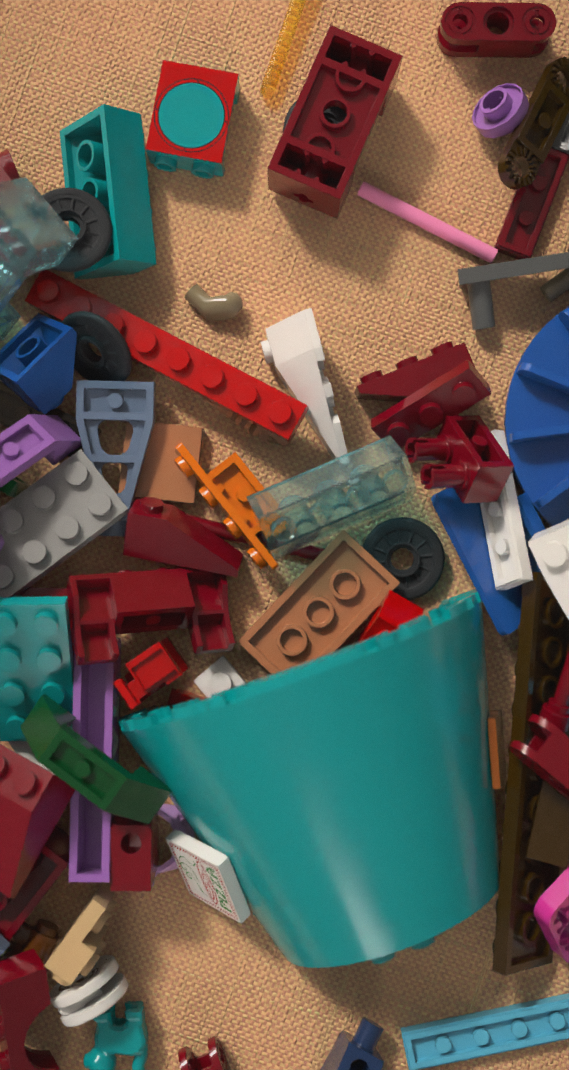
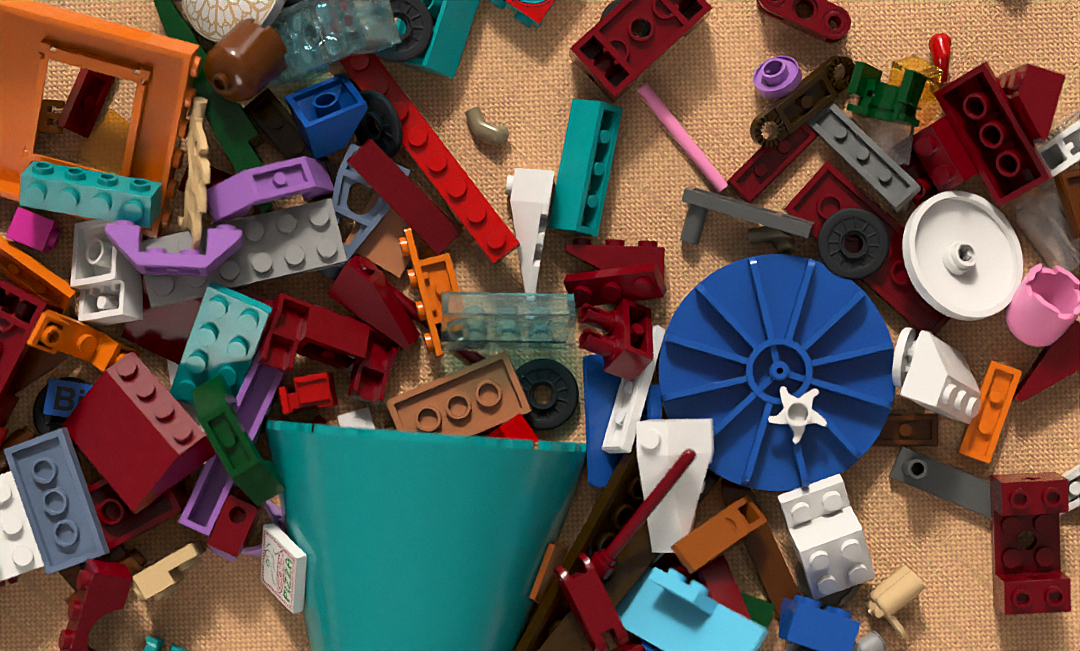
camera: 20 degrees right, 0 degrees up
white head [50,955,128,1027] -> none
none -> dark red tile [347,138,462,255]
none -> teal brick [548,99,623,237]

